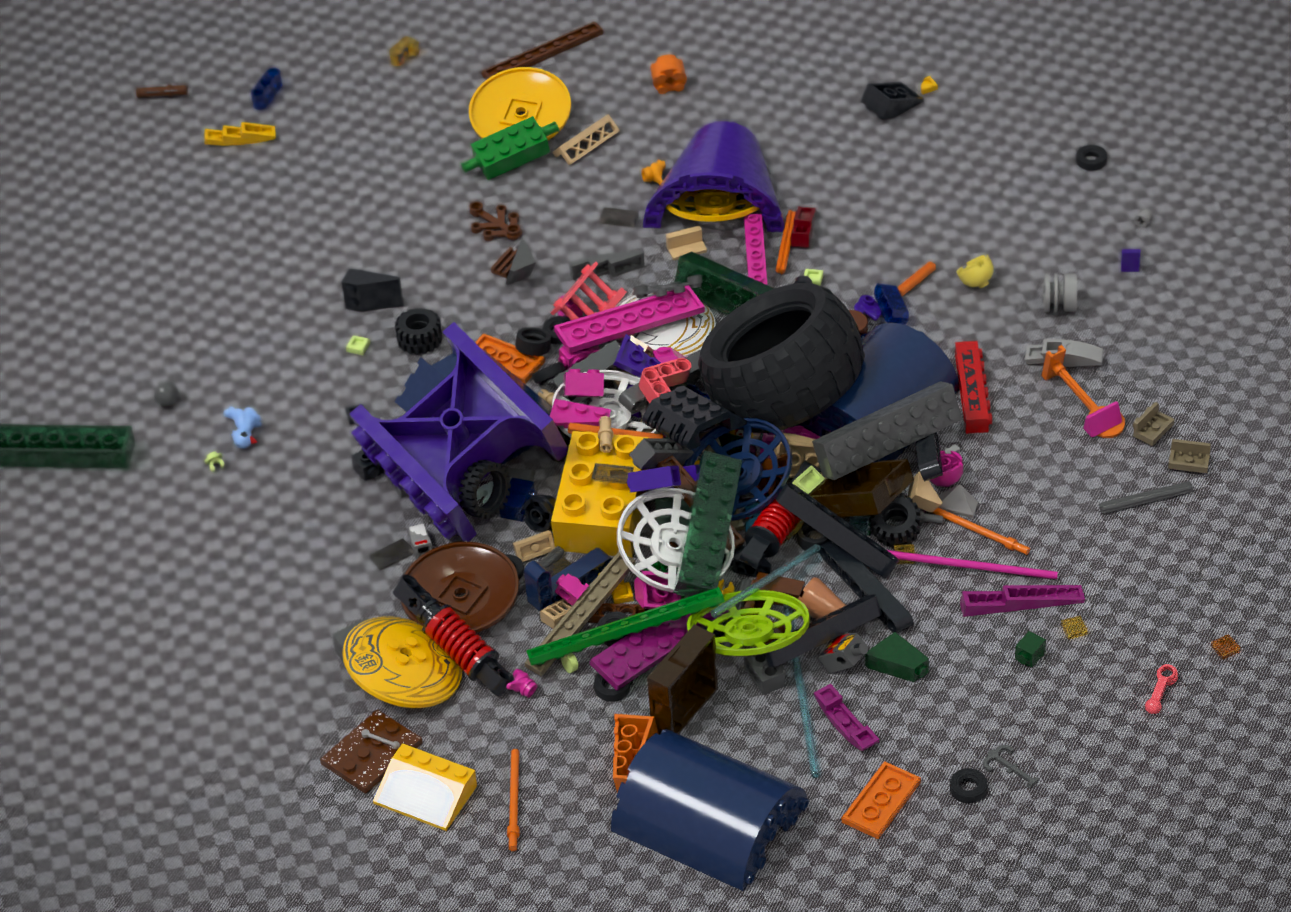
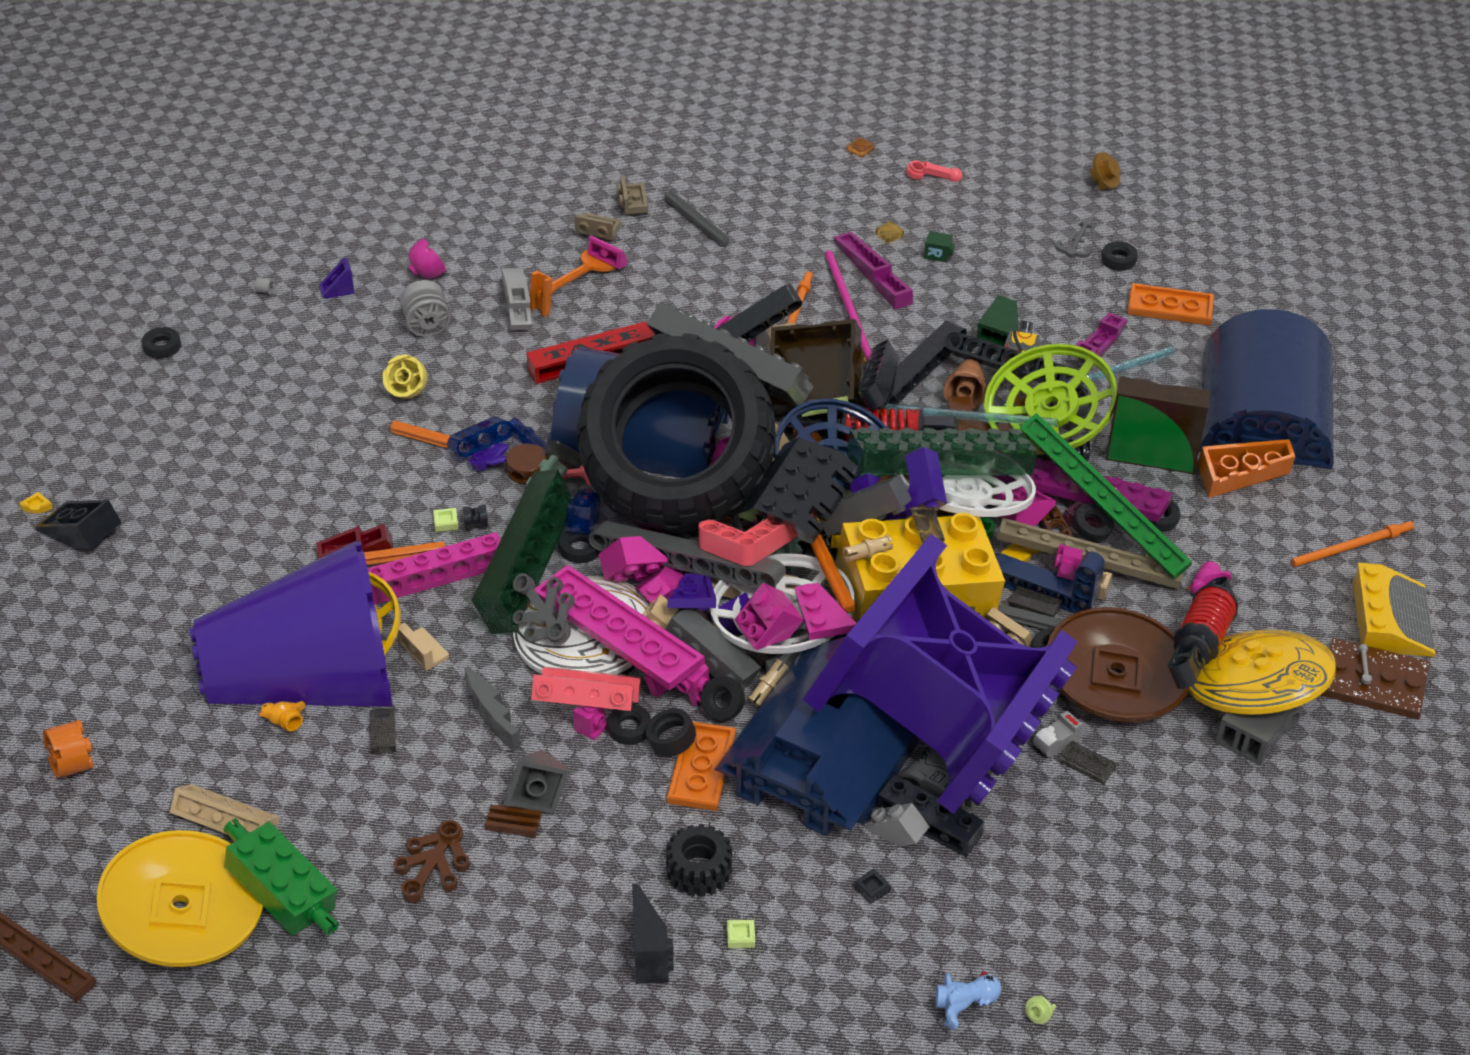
camera: 115 degrees left, 0 degrees up
none -> dark pink cylinder [408,238,447,280]
none -> dark pink slope [599,536,667,583]
none -> pearl gold piece [1090,152,1120,191]

